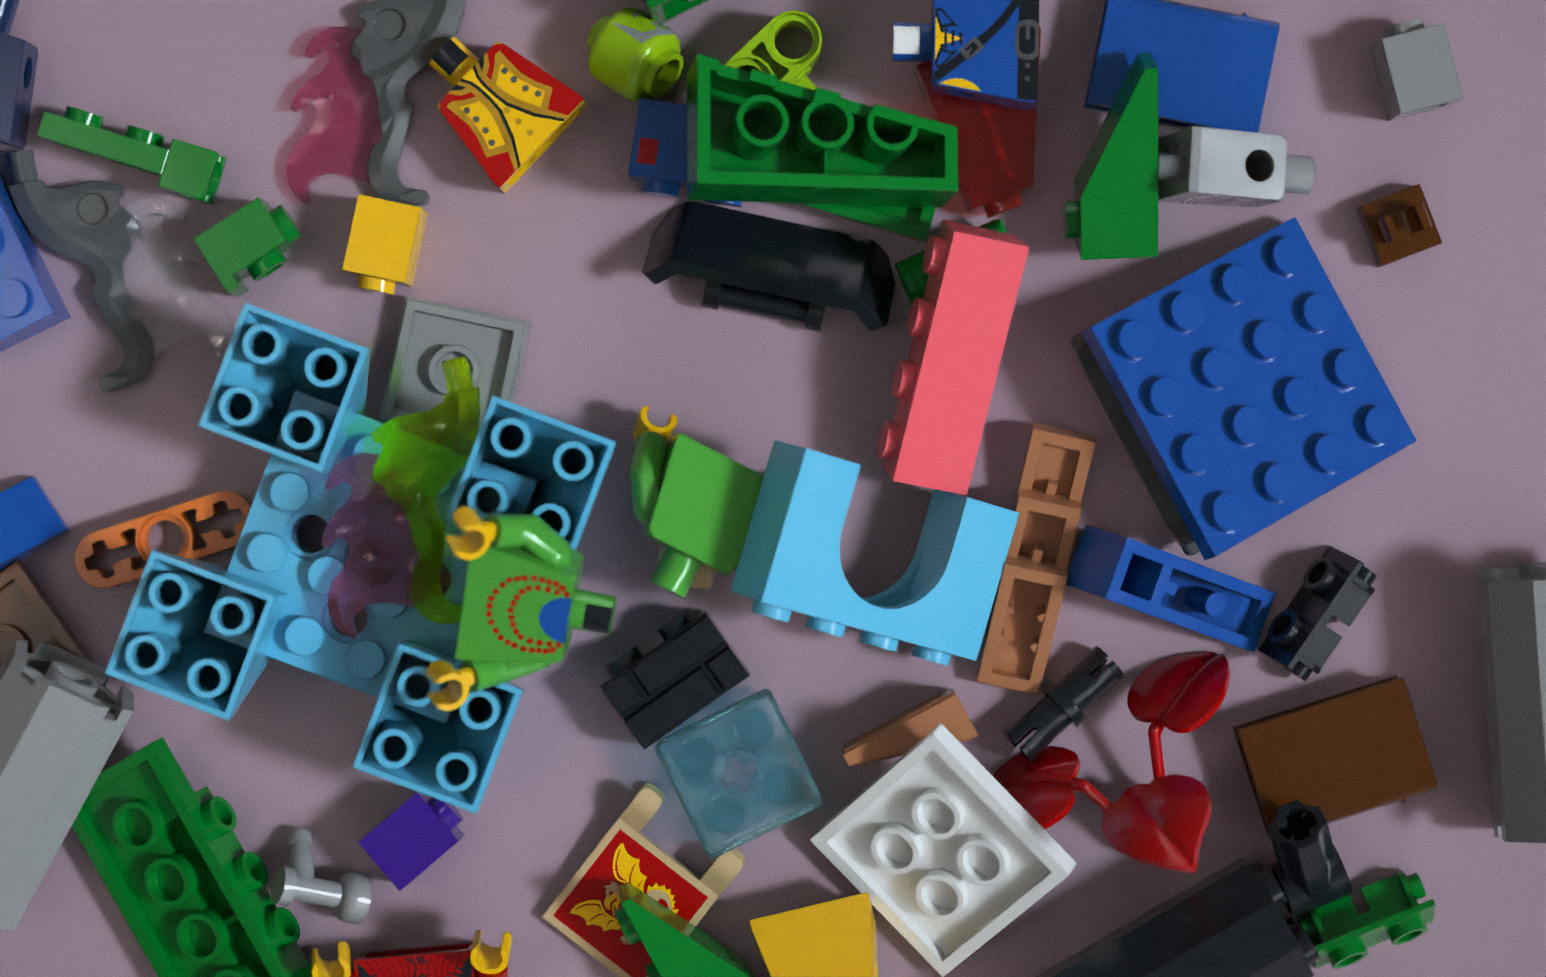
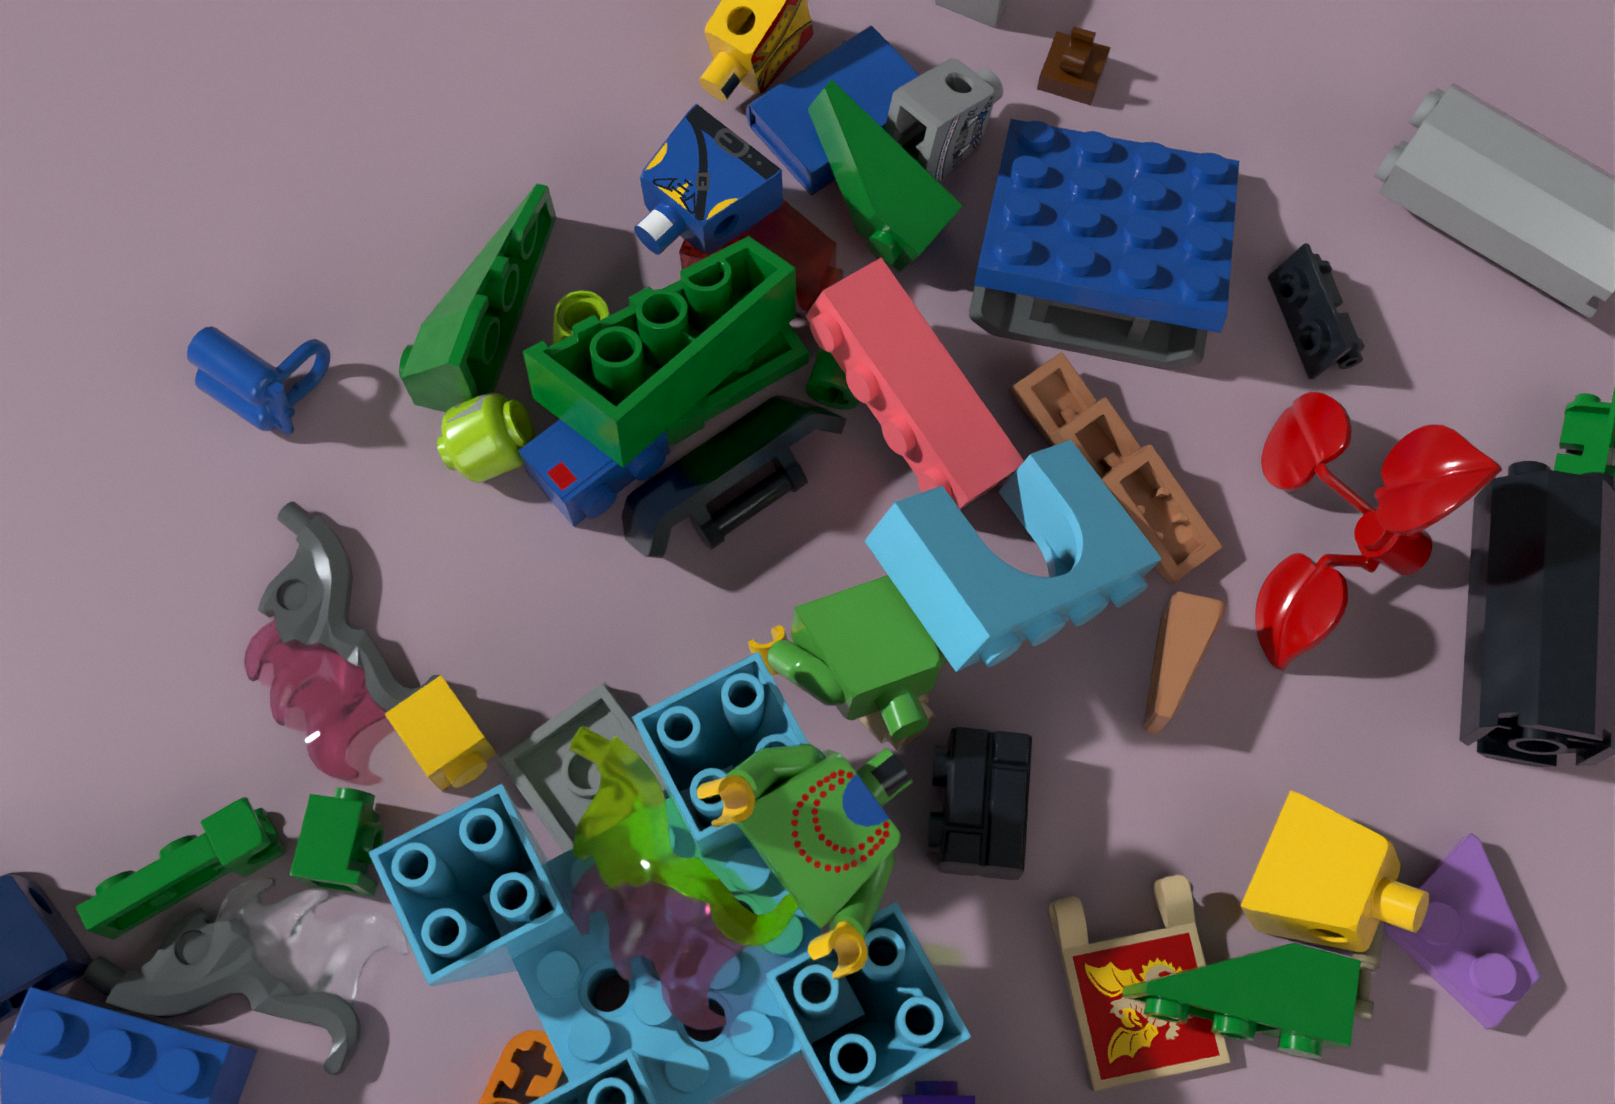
camera: 50 degrees left, 20 degrees down
torso [429,36,588,193] -> none
clear light blue brick [655,689,823,859] -> none
white plate [810,723,1077,977] -> none
black pin [1003,646,1124,763] -> none
blue slope [1066,524,1275,652] -> none
reddish brown piece [1233,675,1438,841] -> none
black piece [1268,800,1353,917] -> none

